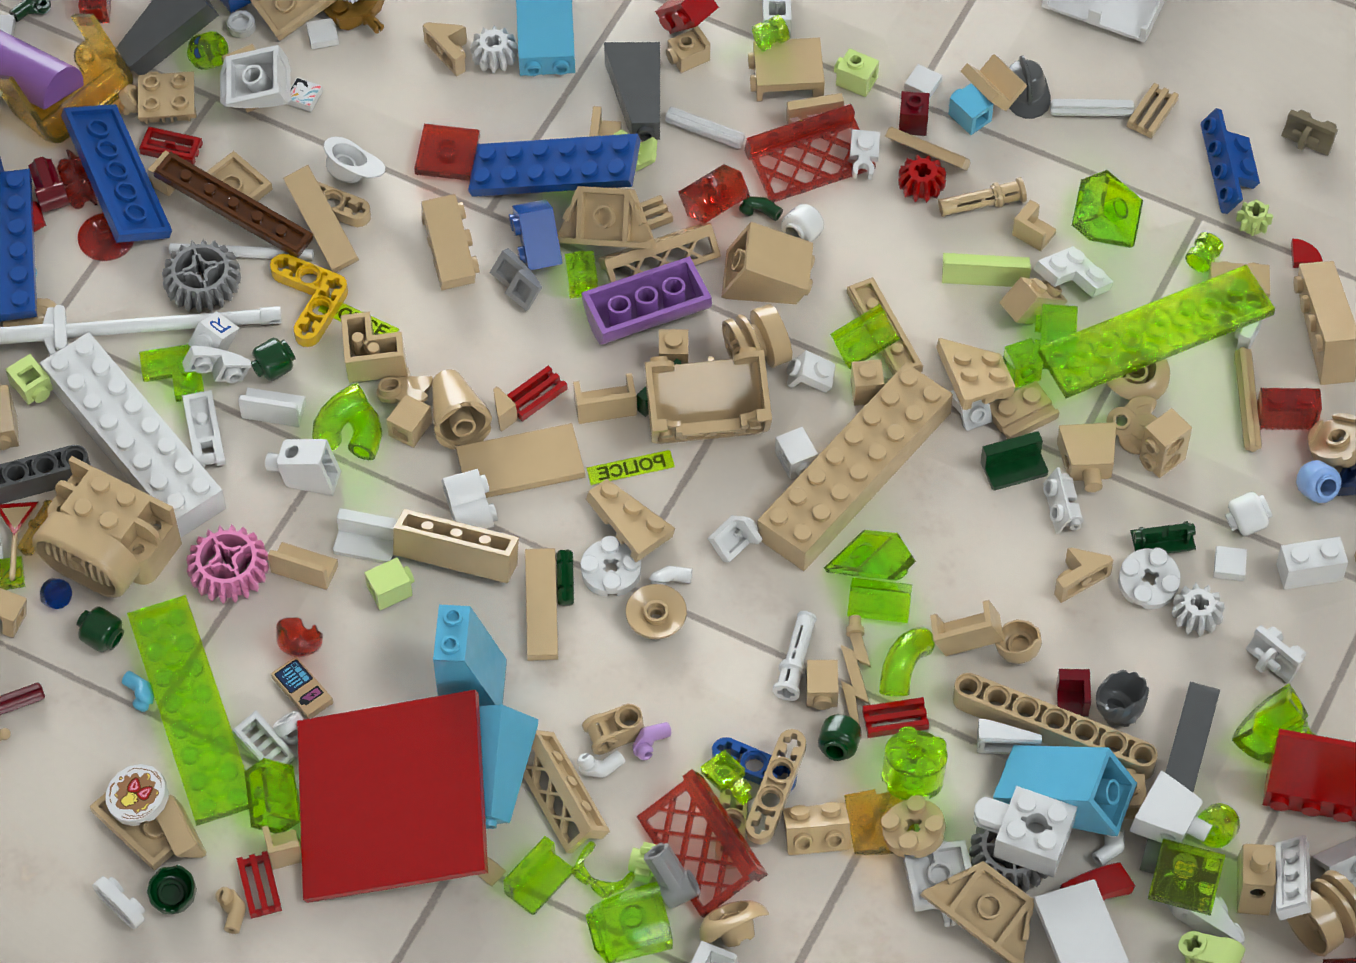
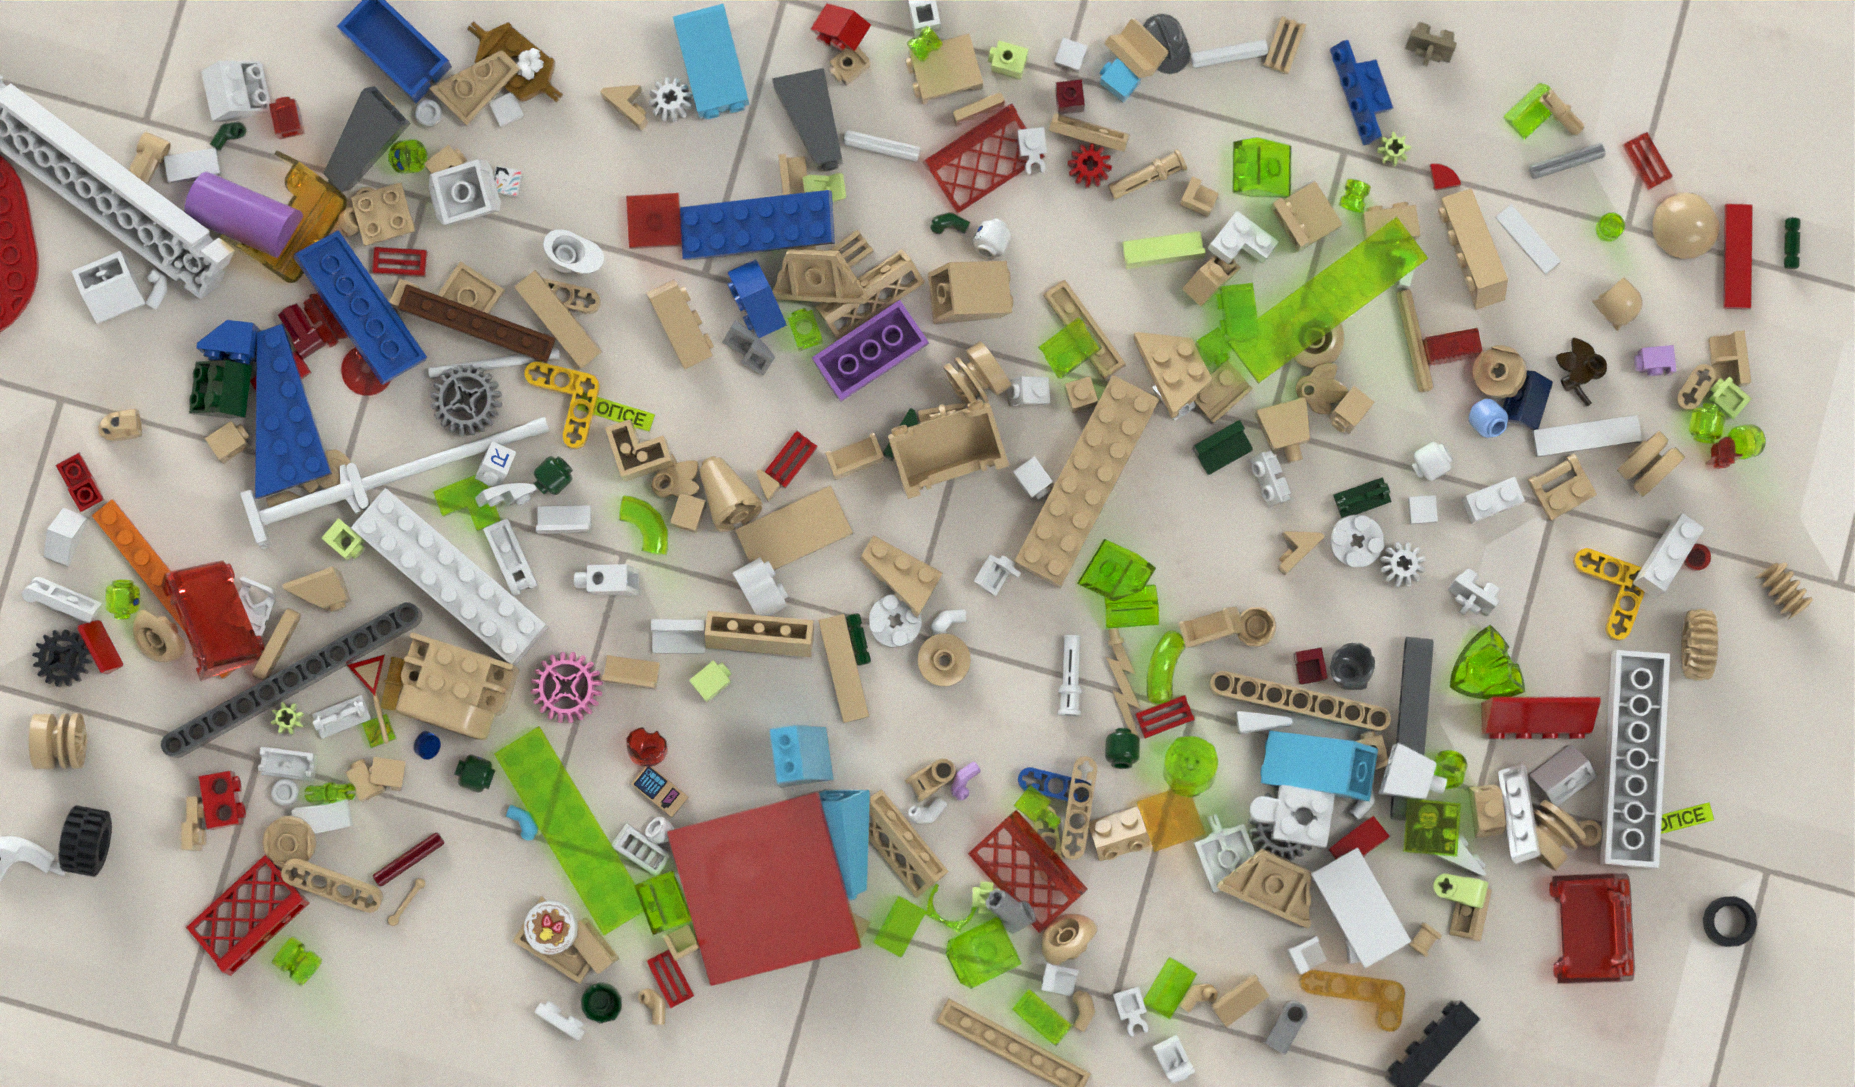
camera: 10 degrees left, 25 degrees up
clear neon green cylinder [312,382,369,450] -> none
clear neon green sticker [586,450,675,485] -> none
tan brick [659,329,688,364] -> none
clear red brick [678,164,750,224] -> none
tan brick [806,660,839,710] -> none
tan plate [881,795,946,858] -> none
none -> tan bracket [1270,182,1342,252]

